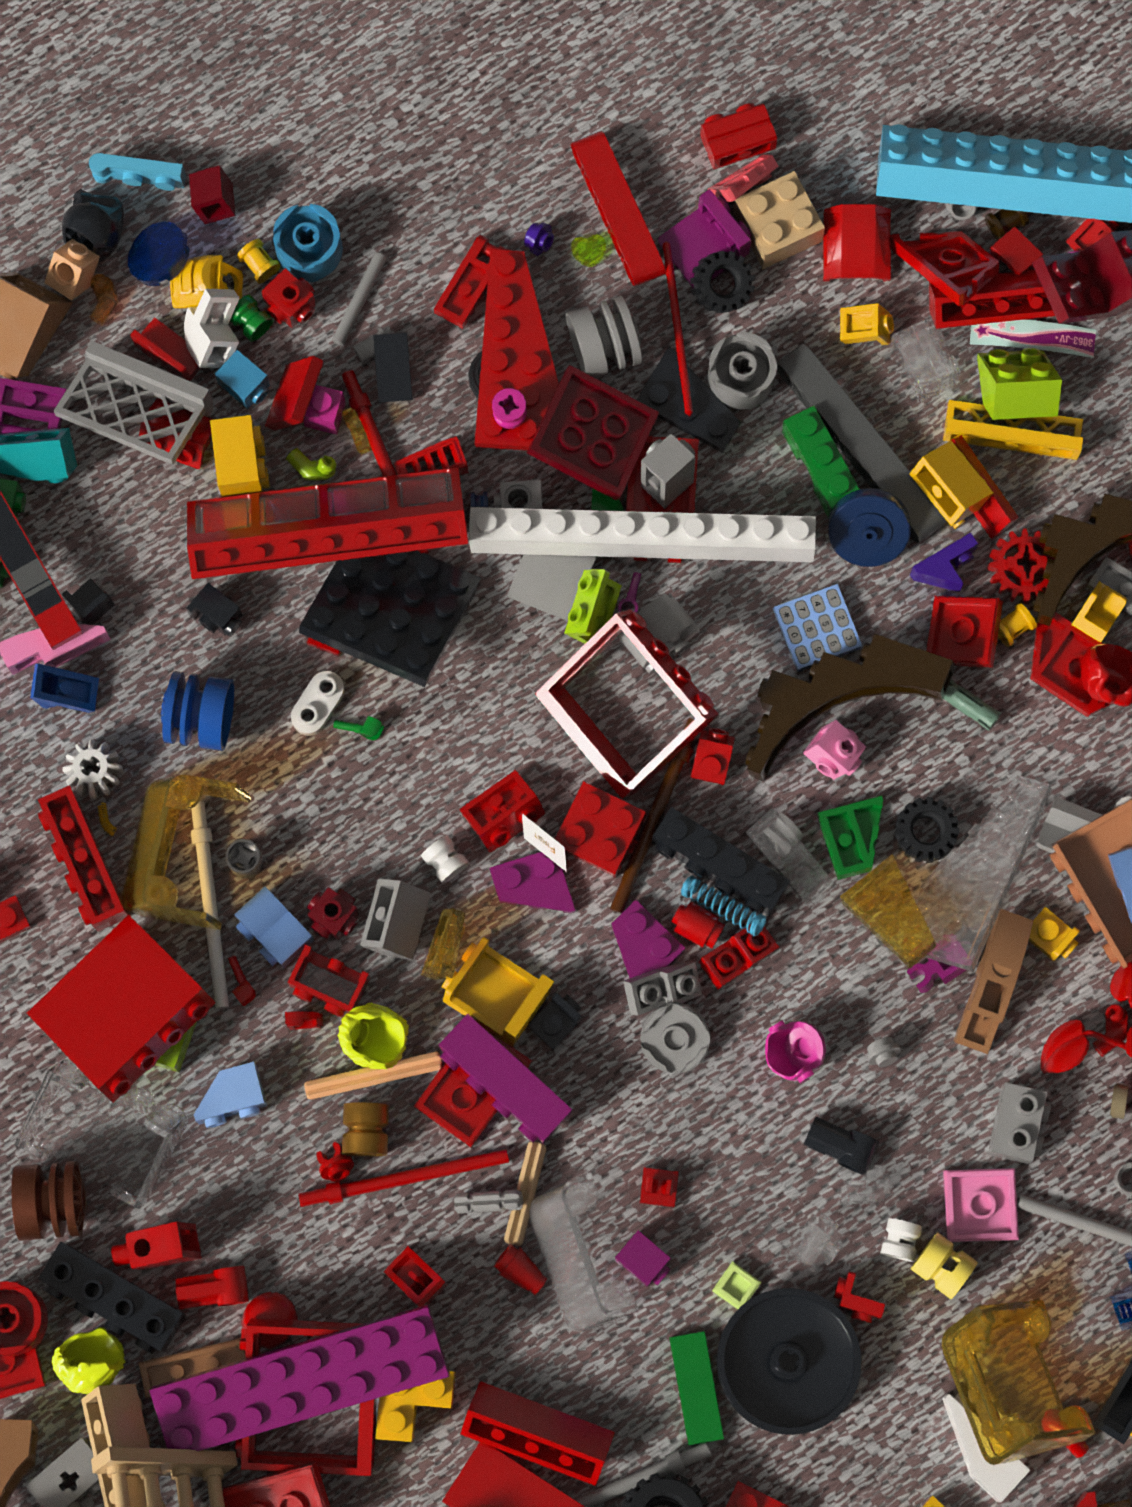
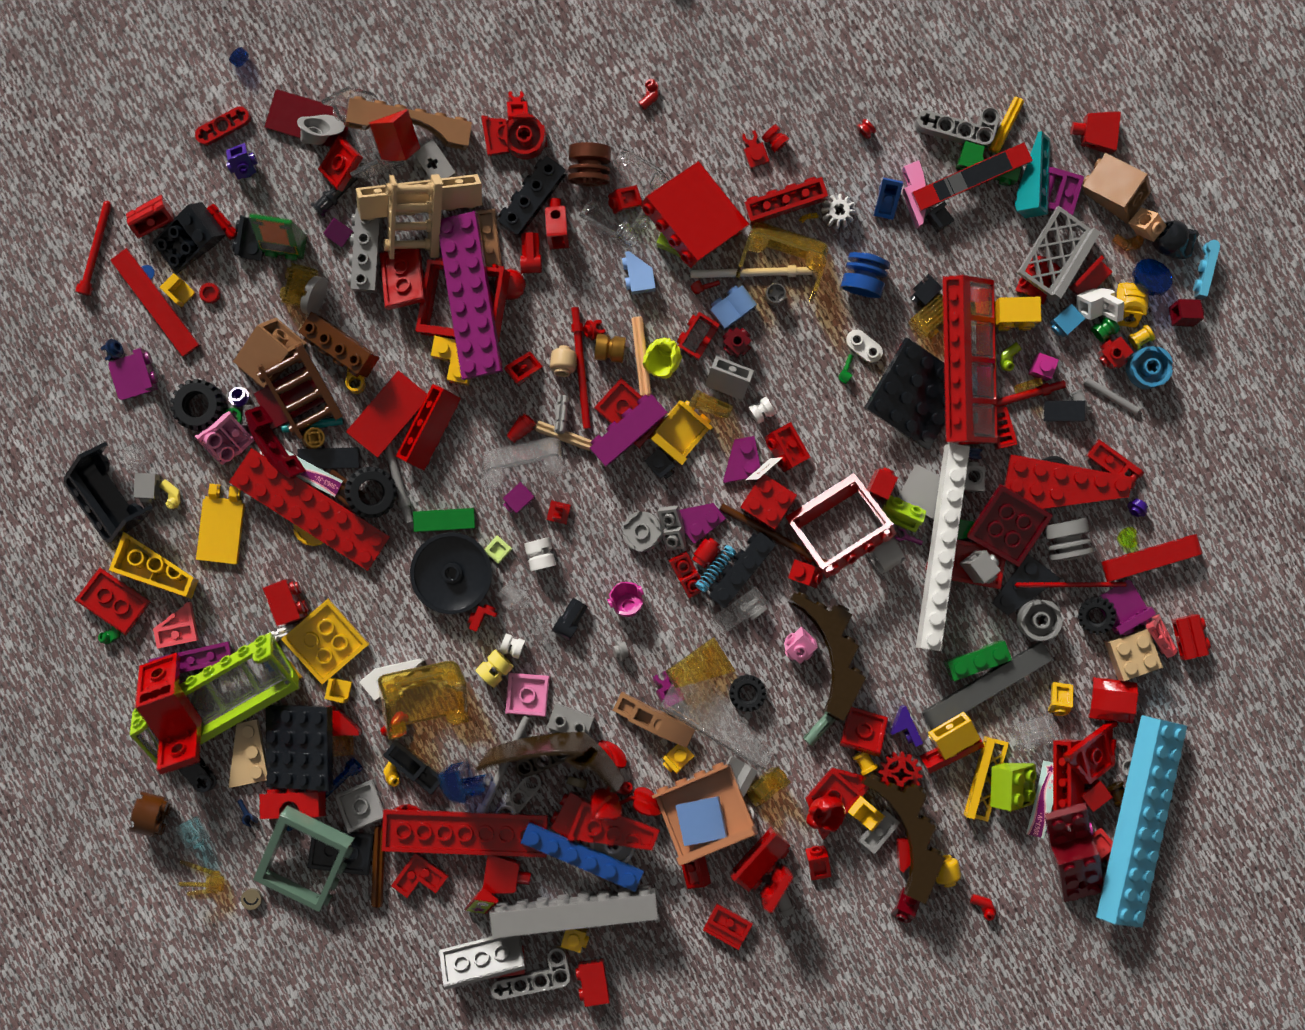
camera: 100 degrees right, 10 degrees up
neon yellow hair [52,1327,125,1394] -> none
red tile [265,356,323,431] -> none
red tile [285,1011,323,1030] -> none
dark pink wheel [492,388,527,429] -> none
tile [773,584,862,672] -> none
green wing [817,796,883,880] -> none
dark blue wheel [828,488,911,567] -> none
none -> dark brown beam [476,732,625,793]
none -> white wheel [524,537,556,571]
none -> tan head [550,345,577,377]
none -> red bracket [608,185,642,214]
none -> clear yellow brick [746,766,791,807]
none -> red brick [867,467,898,501]
none -> clear yellow brick [908,293,943,340]

